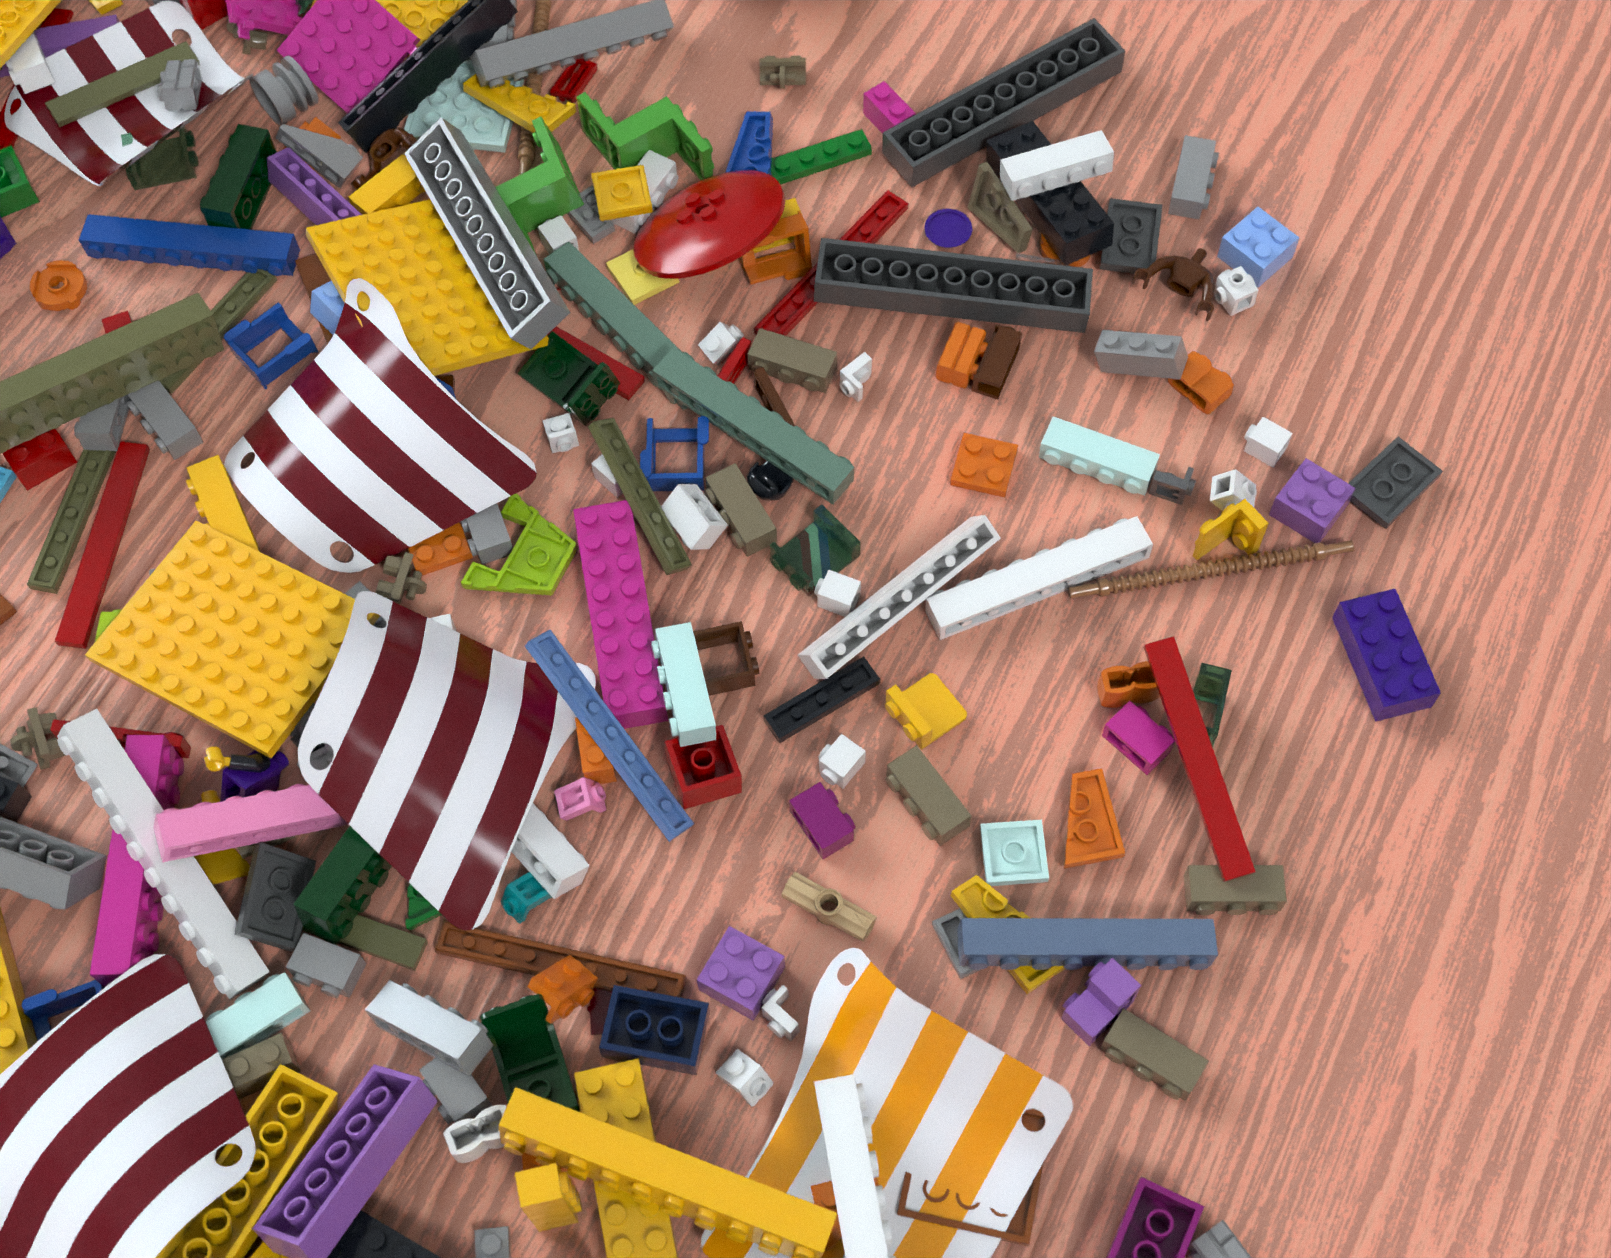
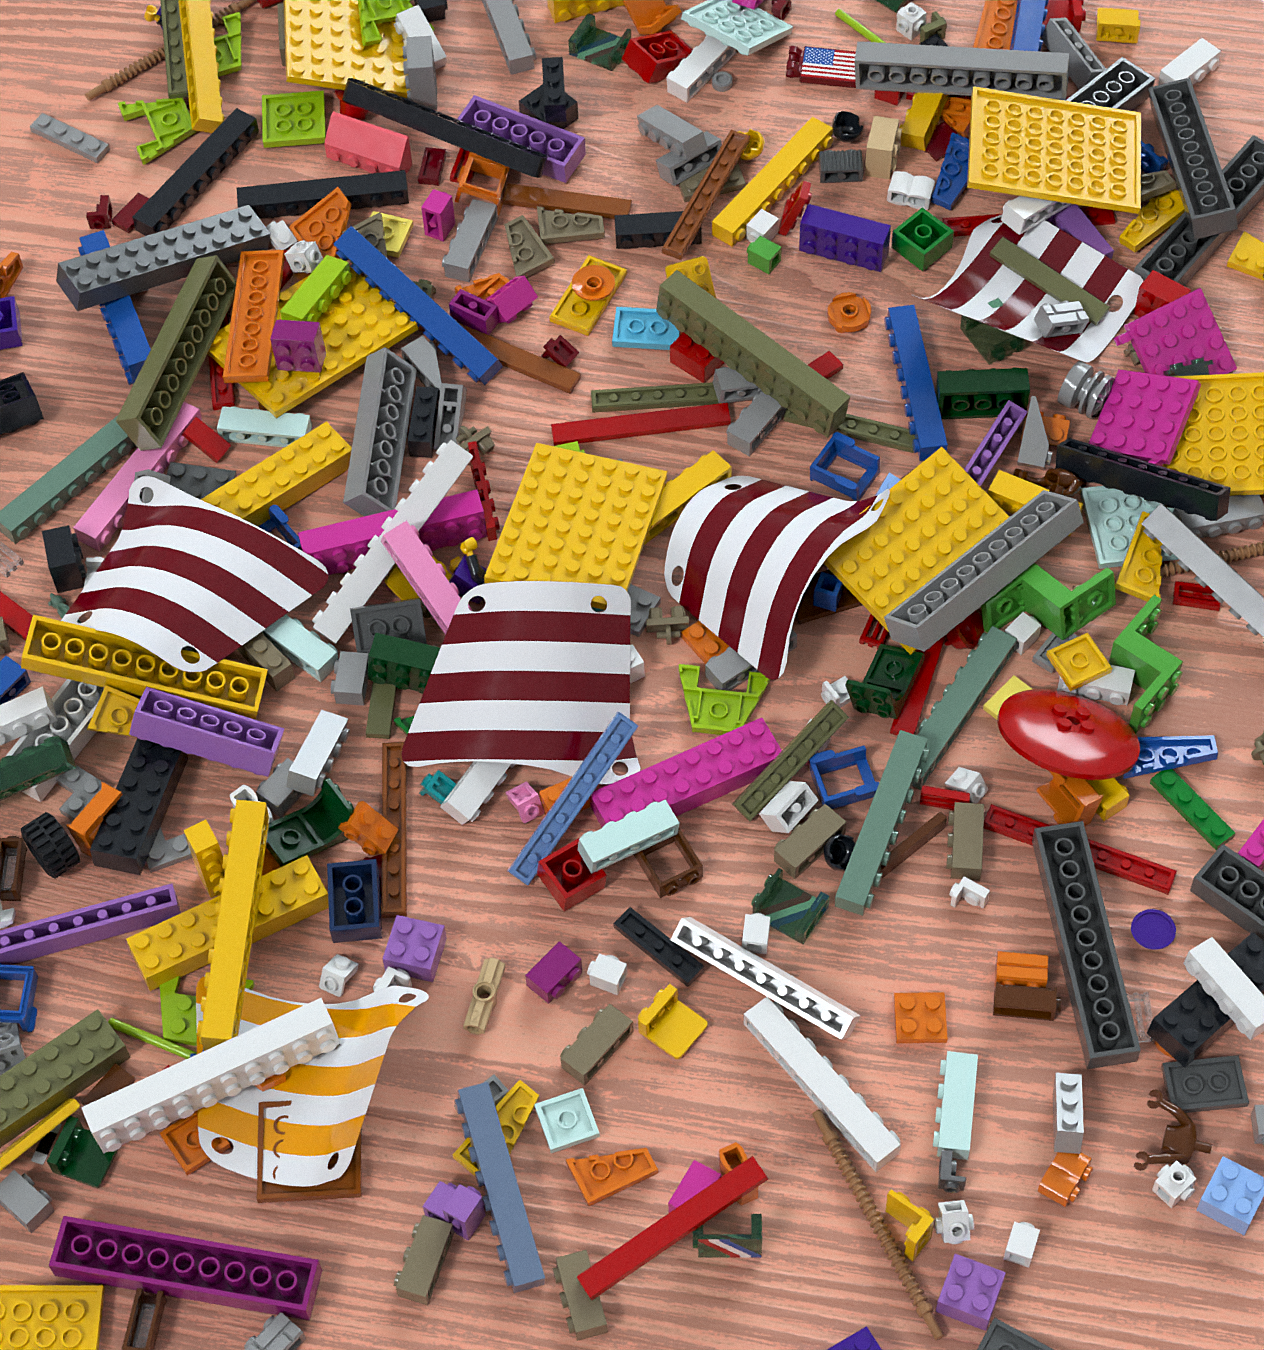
camera: 75 degrees right, 5 degrees down
dark tan wing [967,162,1032,253] -> none
none -> red tile [859,614,889,650]

